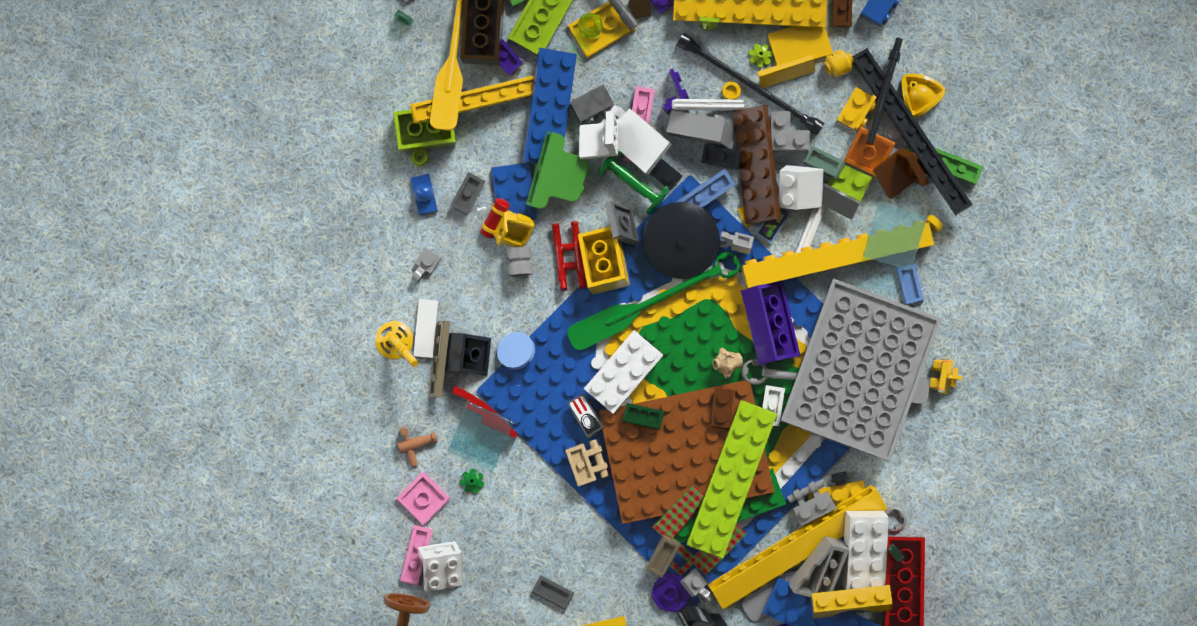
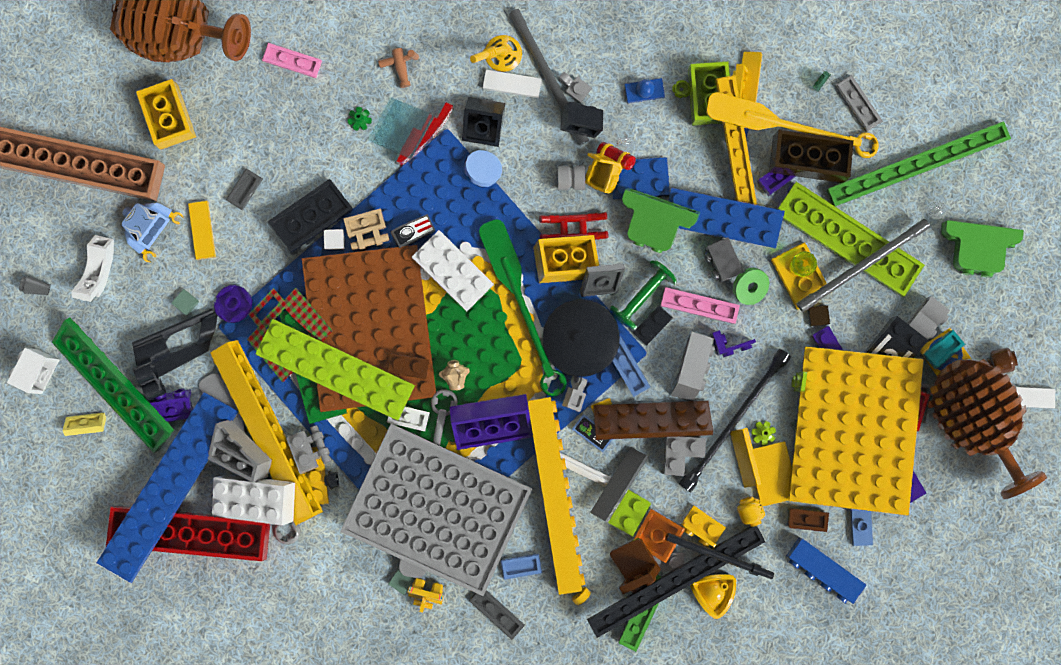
camera: 95 degrees right, 0 degrees up
bright pink tile [396,472,450,526] -> none
white bracket [418,541,462,592] -> none
dark tan tile [429,321,450,398] -> none
dark grey plate [450,172,485,215] -> none
white bracket [579,111,618,159] -> none
white tile [601,105,672,174] -> none
dark green plate [622,403,664,430] -> none
dark tan tile [645,535,681,578] -> none
white axle [672,99,744,111] -> none
light grey plate [680,569,714,603] -> none
black plate [701,144,743,170] -> none
yellow tile [722,82,741,100] -> none
white slope [779,165,823,210] -> none
sand green tile [803,146,846,180] -> none
yellow arch [811,585,892,618] -> none
clear light blue piece [863,202,927,271] -> none
clear green tile [887,543,905,563] -> none
none -> black hinge [267,179,353,255]
none -> white tile [324,229,344,250]
none -> sand green tile [388,569,415,595]
none -> dark grey tile [469,590,525,640]
none -> dark grey piece [509,9,589,145]
none -> black brick [560,102,603,138]
none -> yellow bracket [732,52,762,102]
none -> tile [732,267,770,305]

